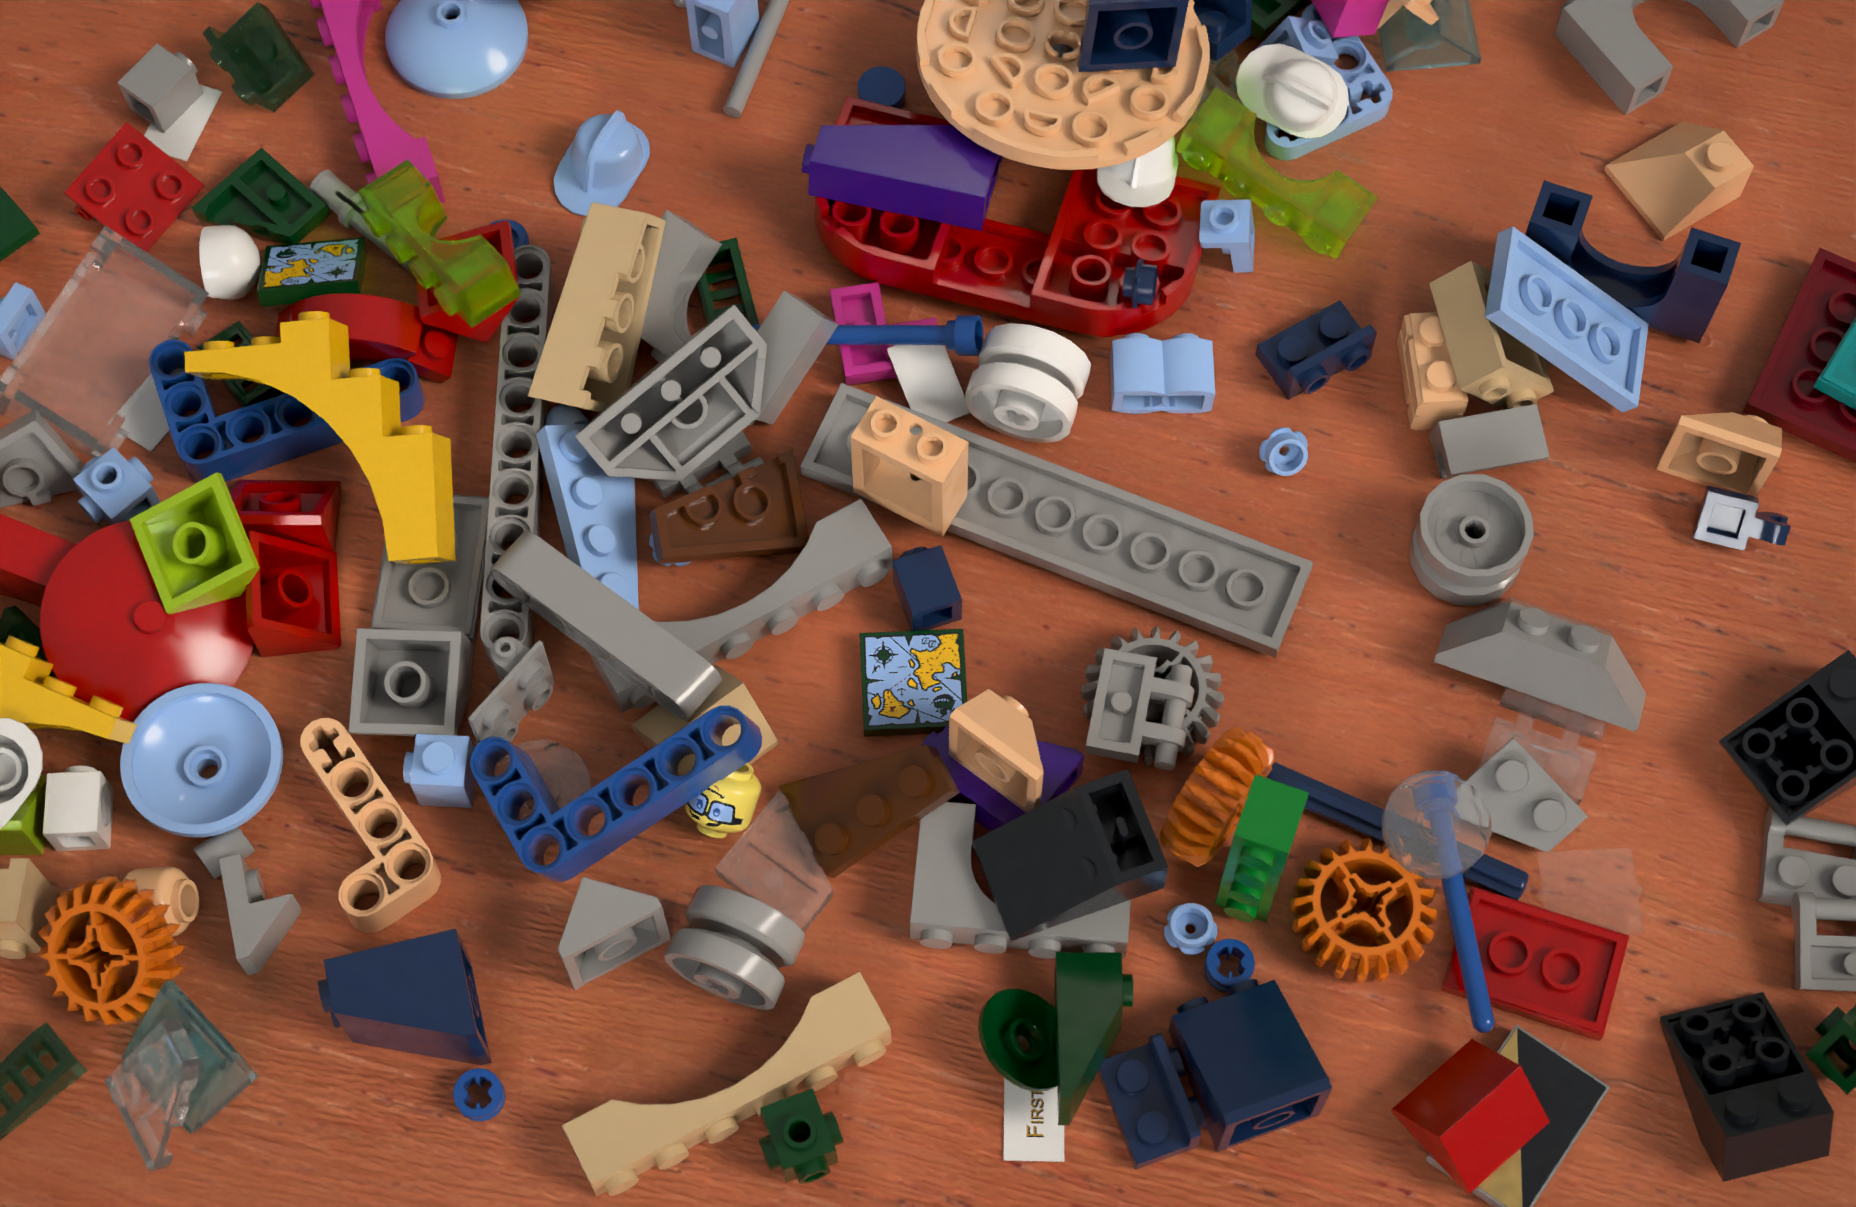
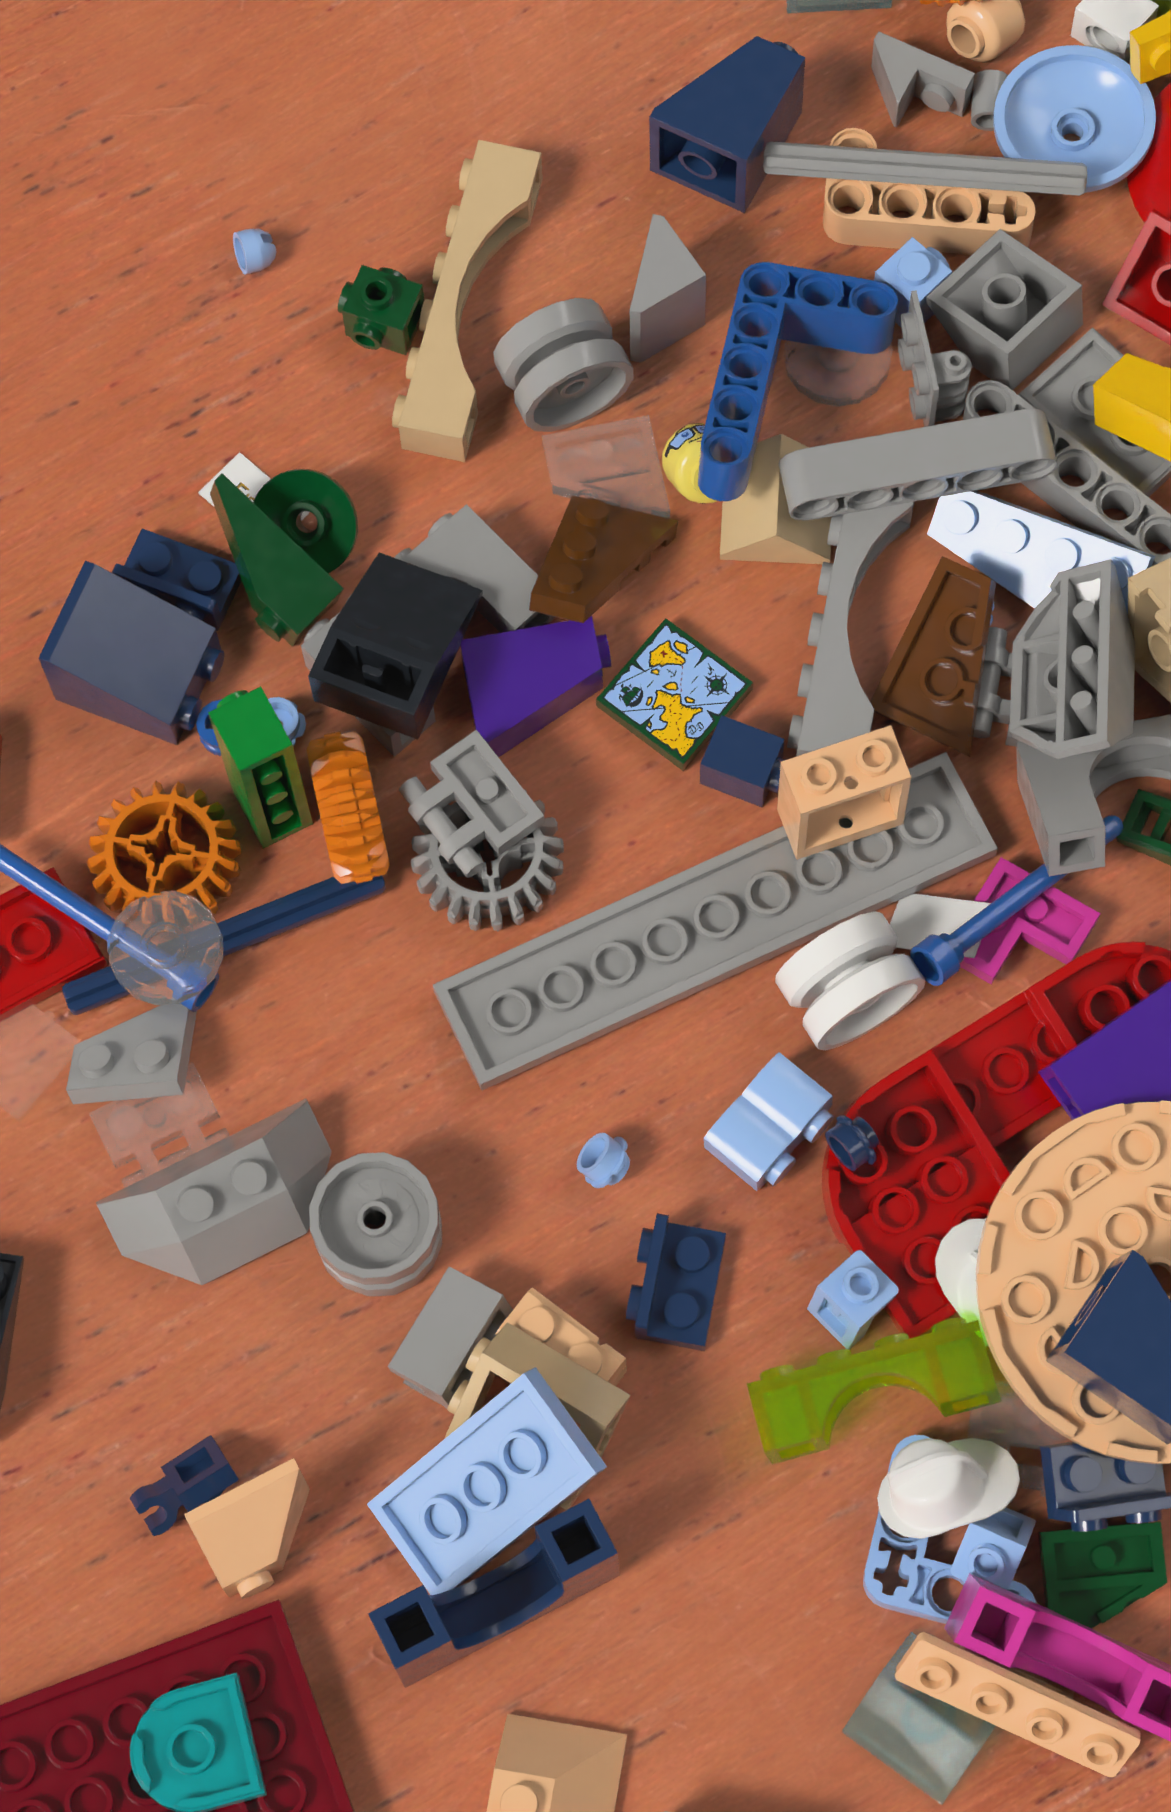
camera: 135 degrees right, 5 degrees up
blue bush [453,1068,506,1122] -> none
light nougat slope [949,689,1044,813] -> none
none -> light grey axle [763,142,1087,196]

